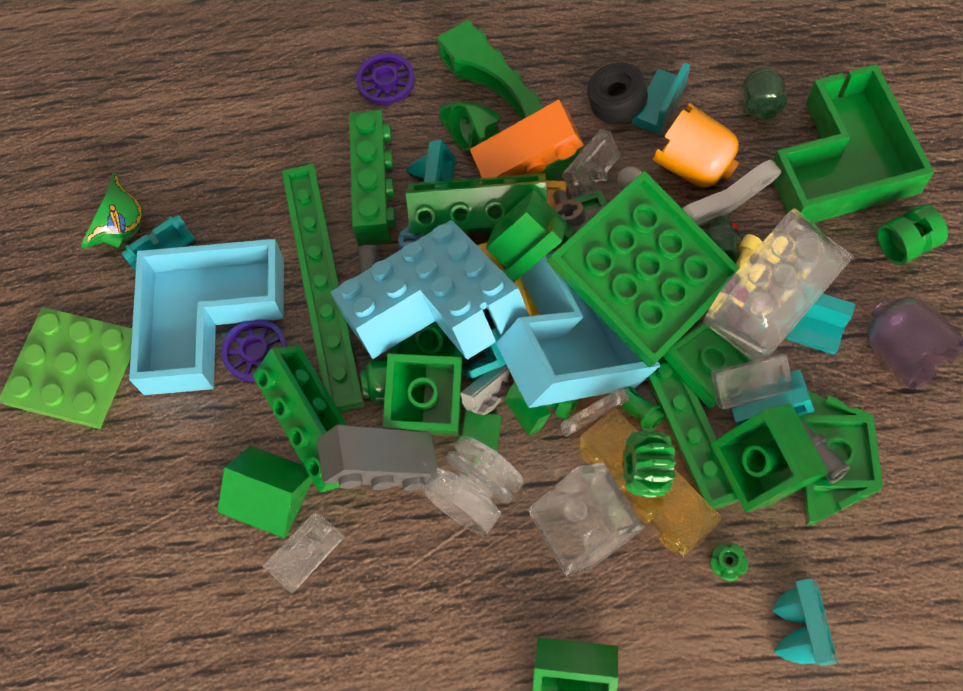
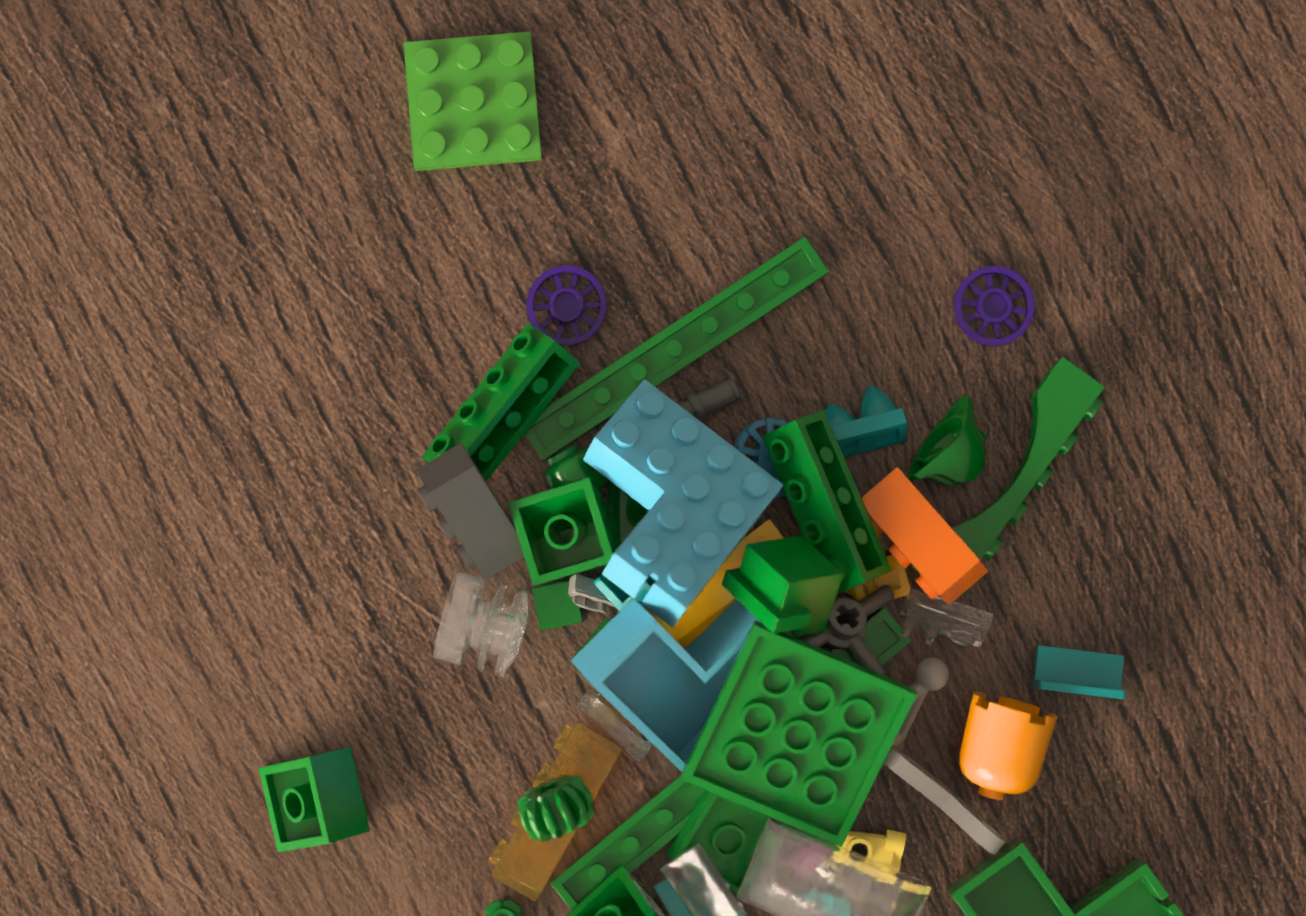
camera: 65 degrees right, 20 degrees up
green hat [81,172,143,249] -> none
teal hinge [121,215,196,272] -> none
medium azure piece [129,239,284,395] -> none
slope [217,445,312,539] -> none
clear plate [262,512,344,594] -> none
green brick [349,110,396,246] -> none
clear piece [527,463,645,576] -> none
black tyre [587,63,648,123] -> none
green pin [616,386,664,430] -> none
clear green animal [703,215,741,262] -> none
clear green head [742,68,788,120] -> none

